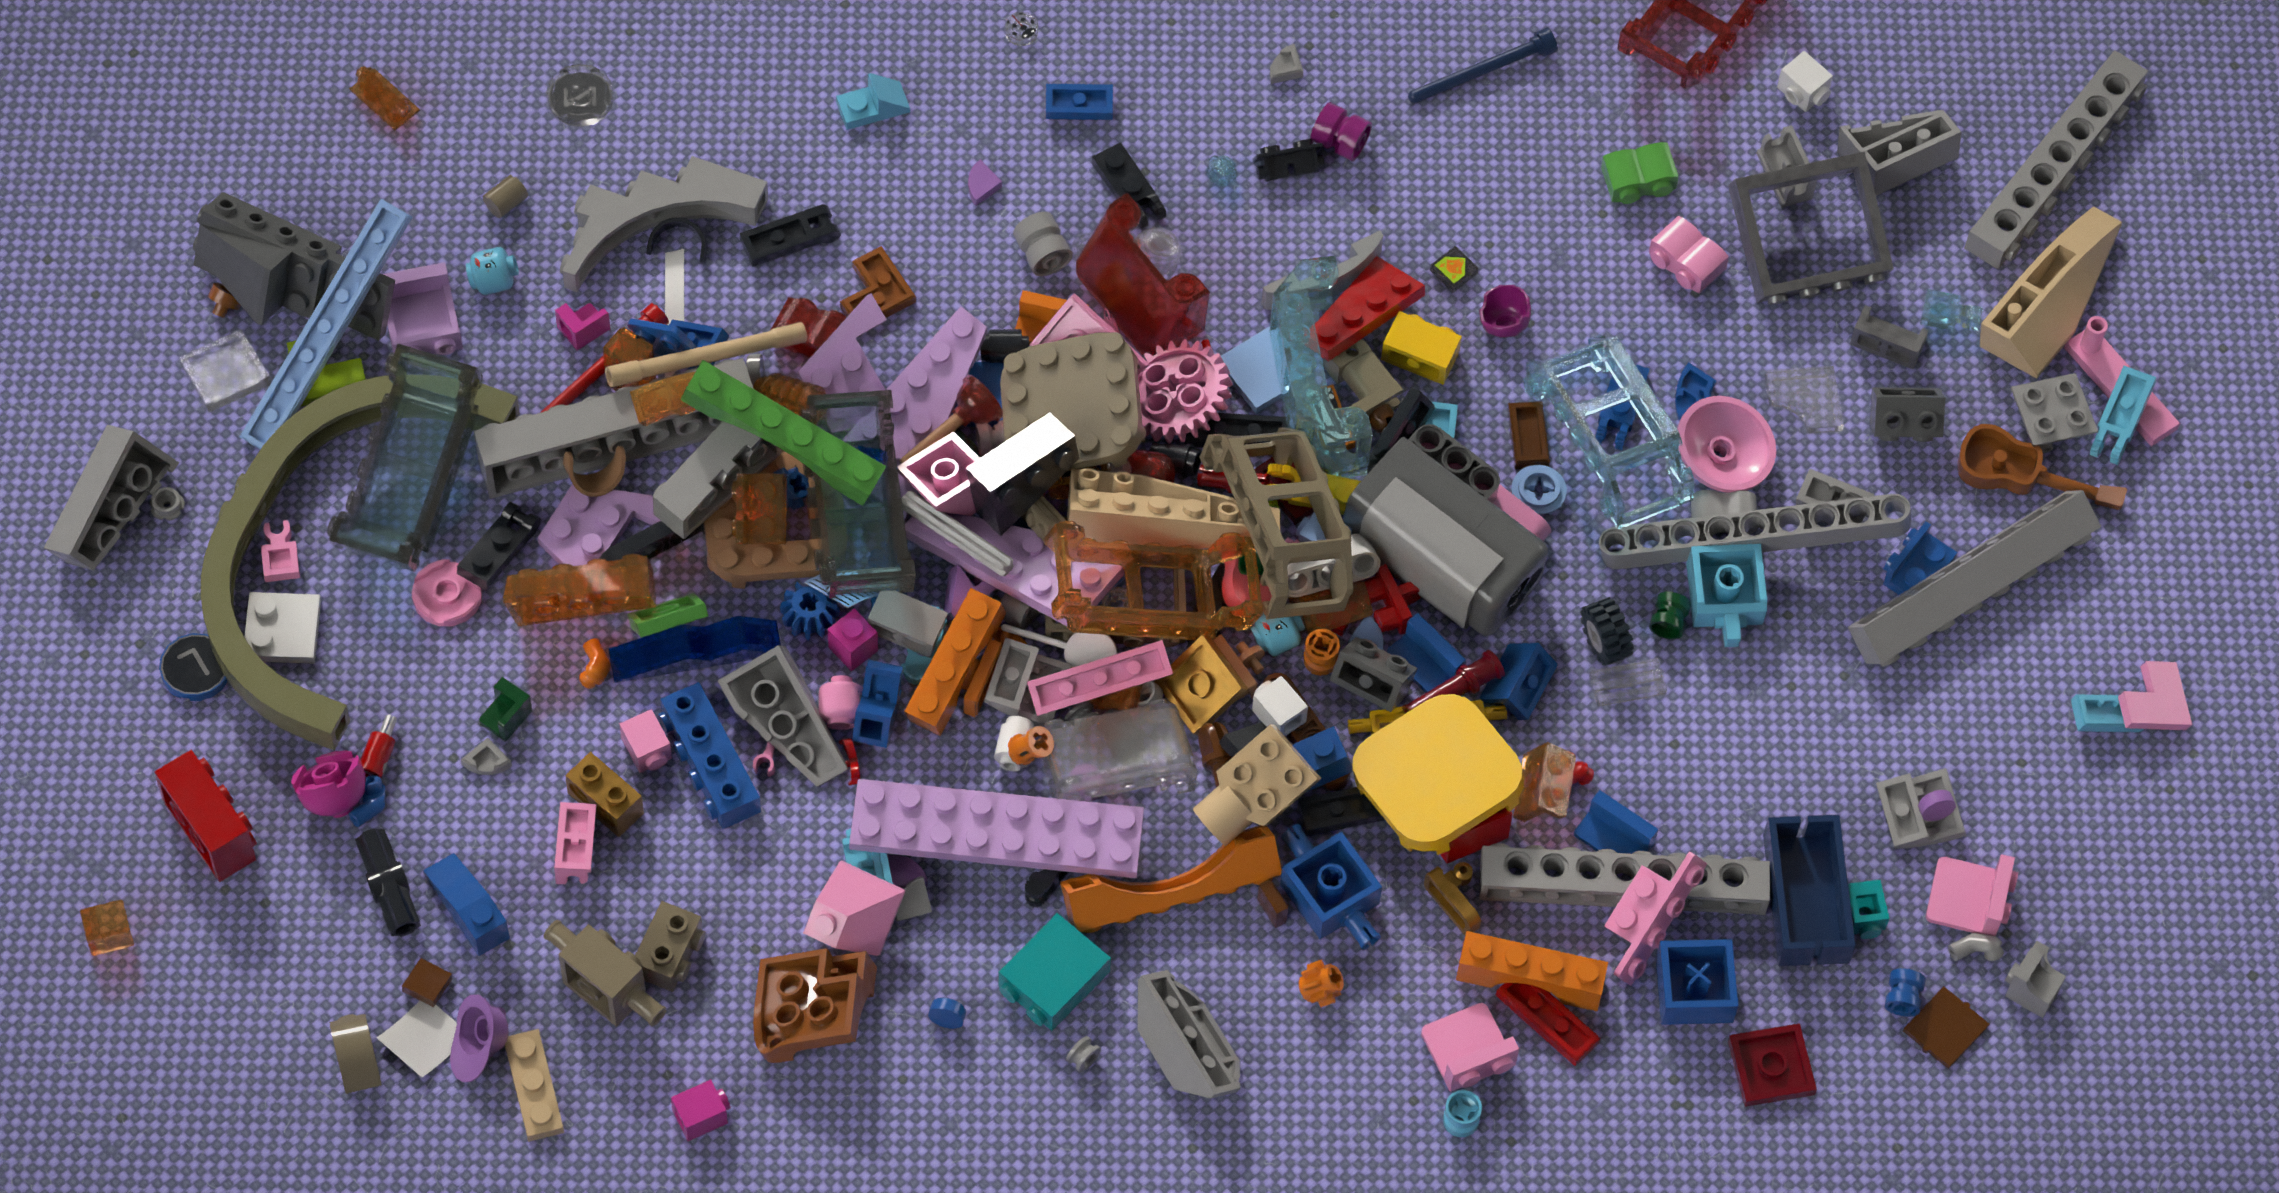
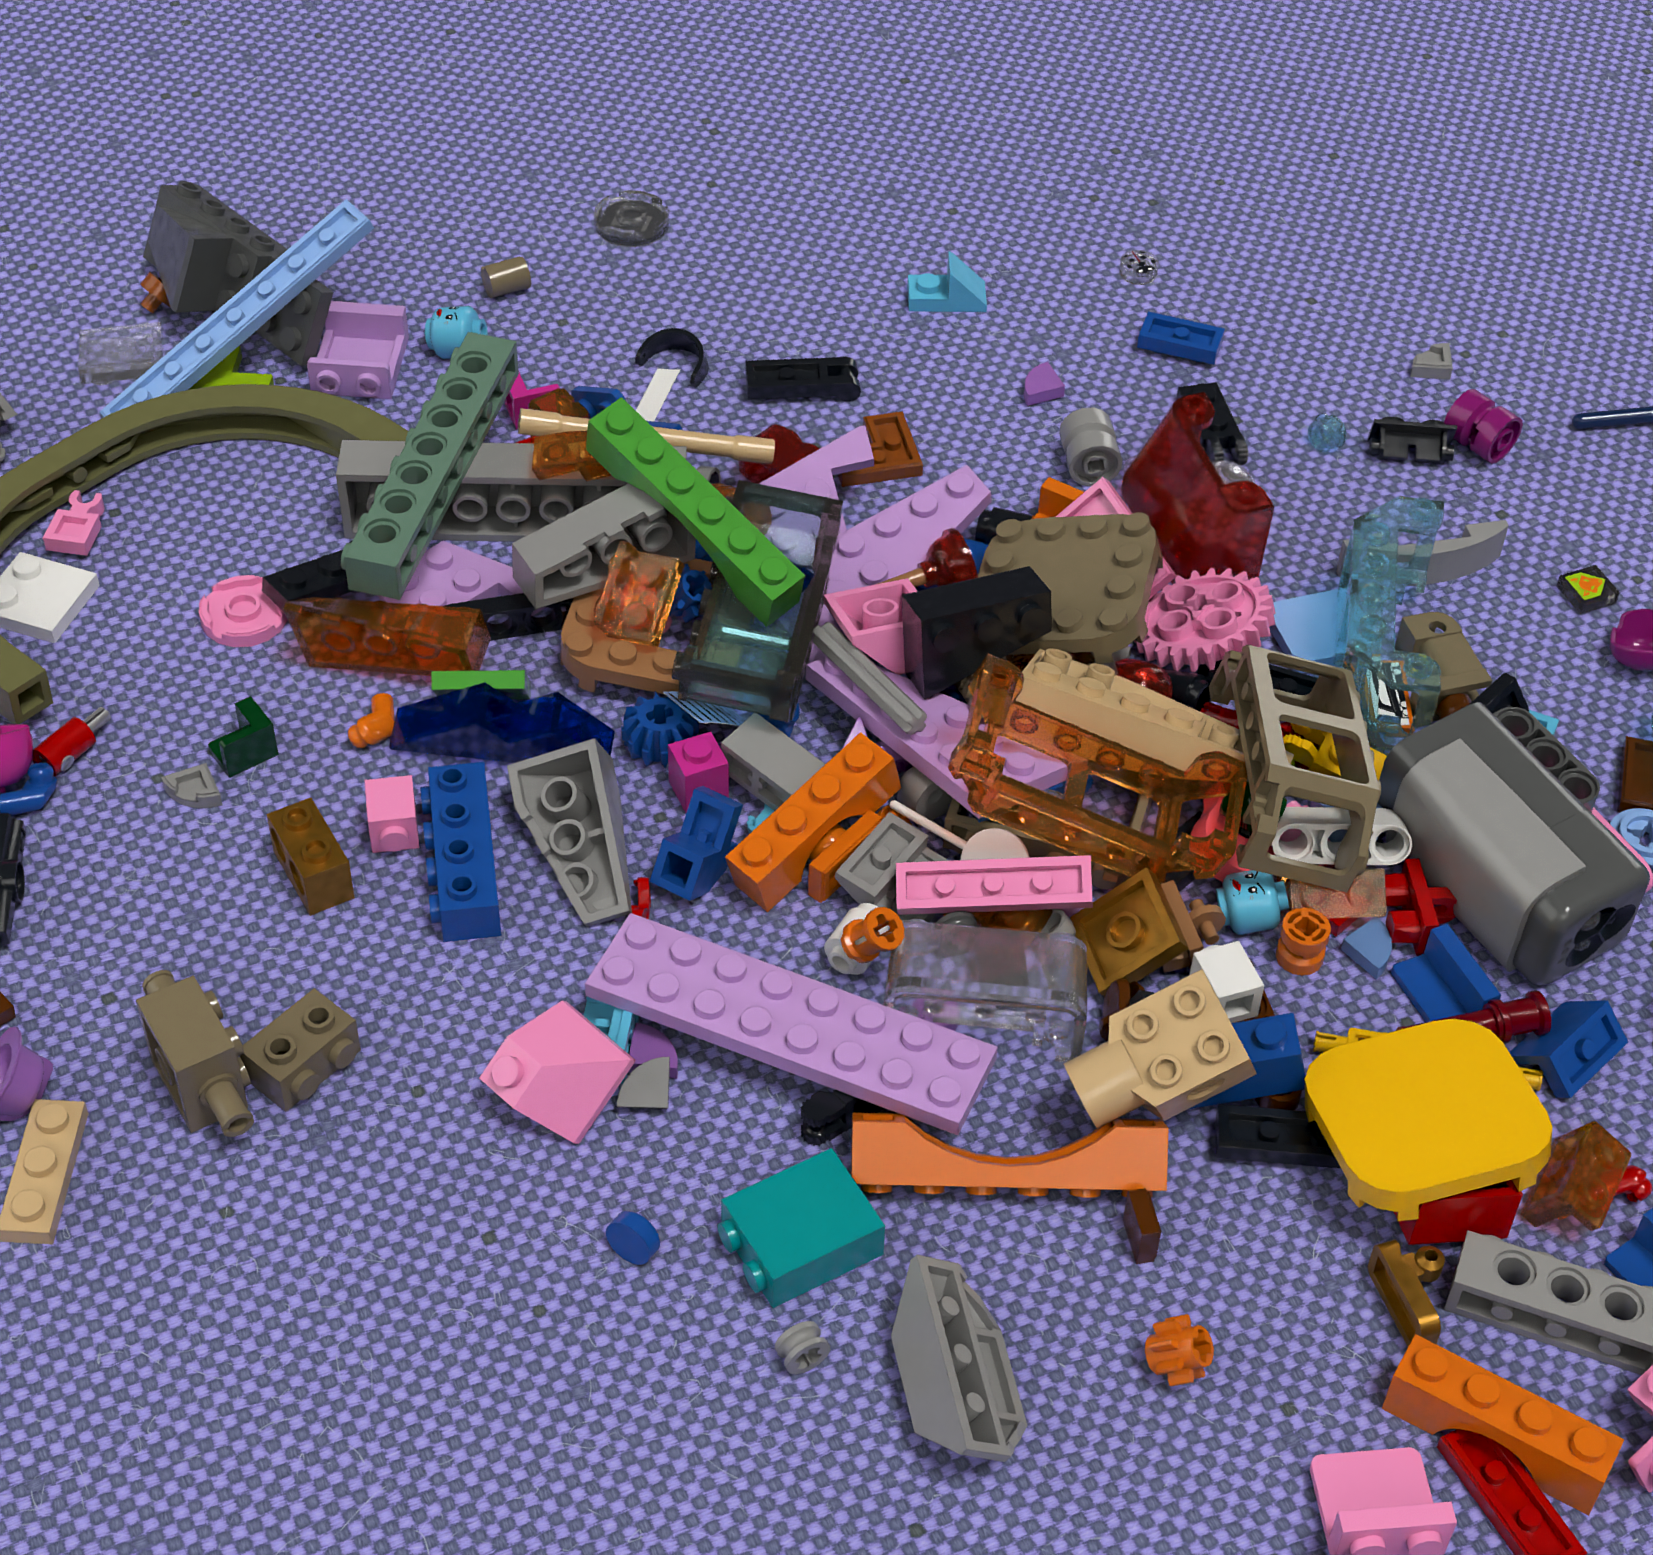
camera: 20 degrees right, 15 degrees down
windscreen [327,344,483,572] -> none
clear orange hinge [349,66,420,131] -> none
blue slope [423,853,510,956] -> none
bright pink hinge [554,802,597,884] -> none
light grey arch [560,156,768,292] -> none
medium nougat helmet [563,446,626,497] -> none
dark pink brick [671,1079,731,1141] -> none
bright pink hand [753,742,775,777] -> none
dark orange slope [753,948,877,1063] -> none
bright pink head [818,675,863,730] -> none
blue brick [1280,824,1382,950] -> none
red wing [1304,256,1425,362] -> none
dark grey brick [1329,637,1418,712] -> none
yellow brick [1381,311,1462,385] -> none
none -> sand green brick [341,332,519,600]

